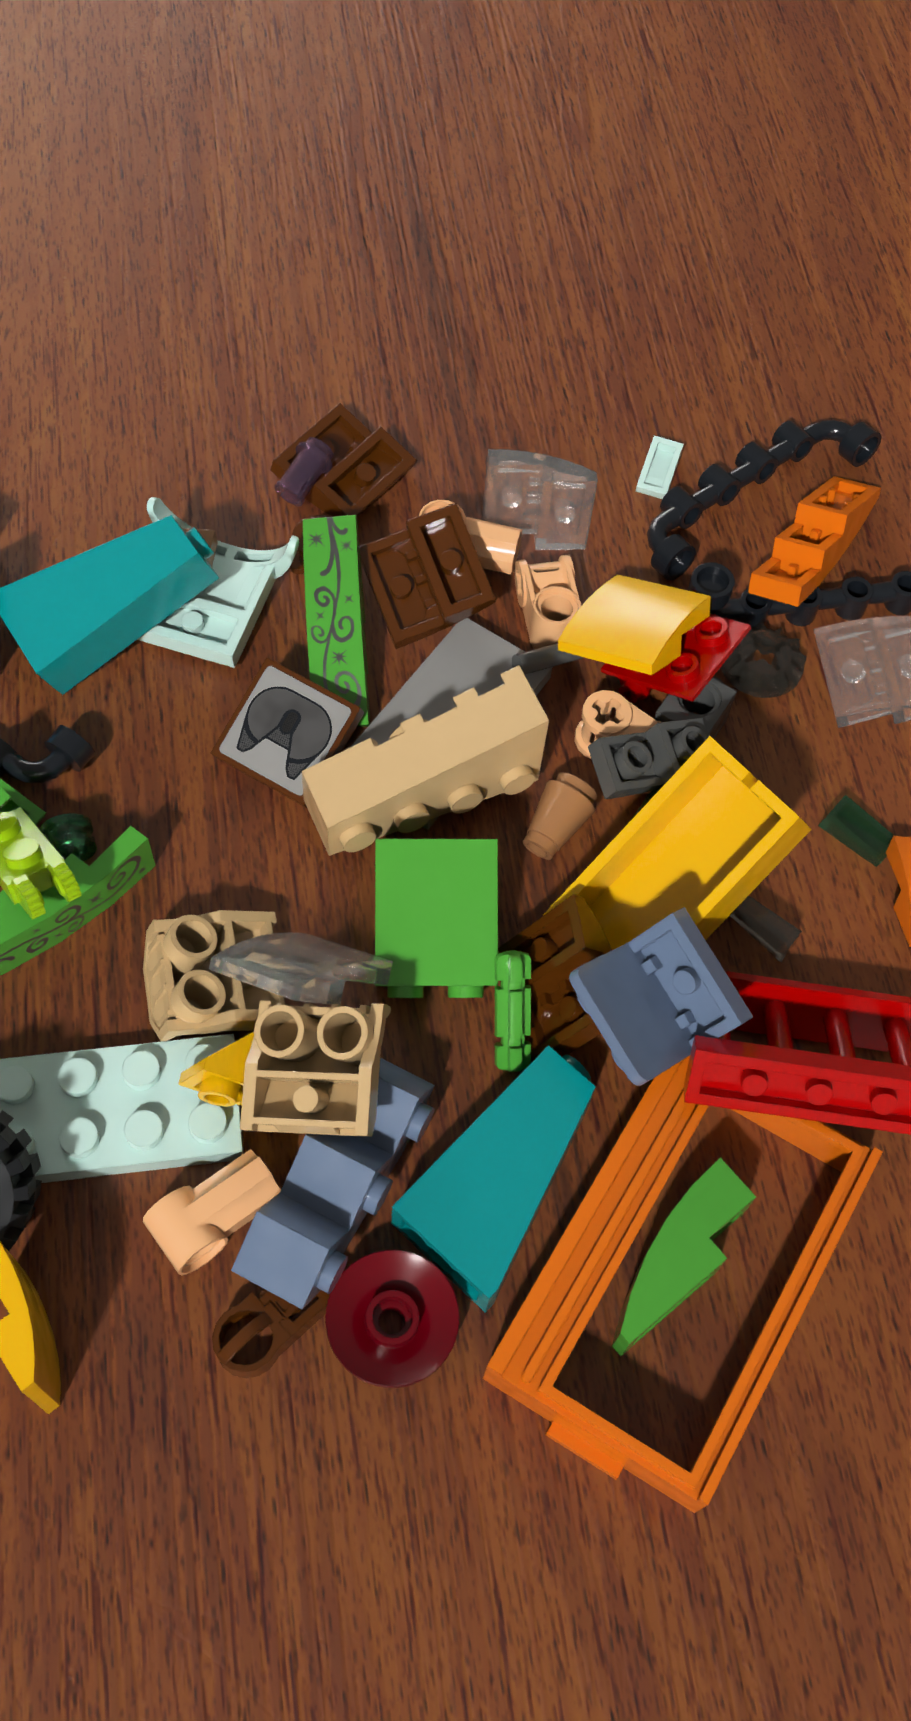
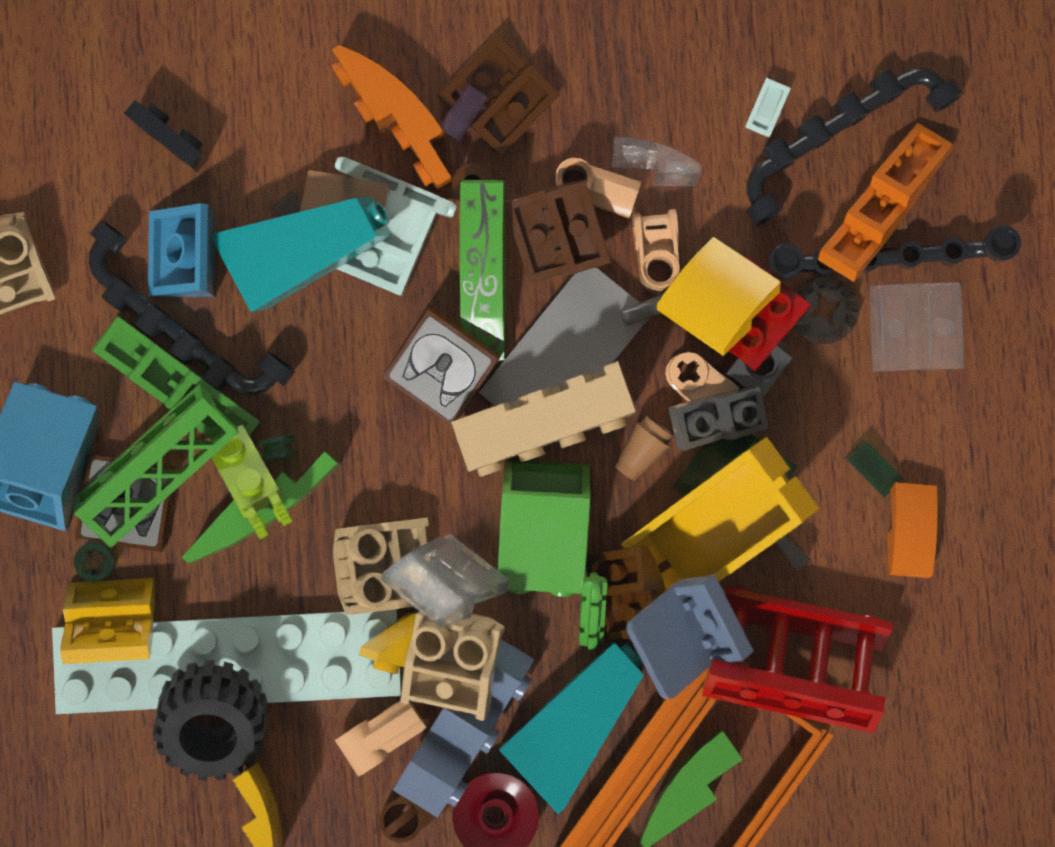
camera: 10 degrees right, 25 degrees up
none -> orange slope [331,45,452,192]

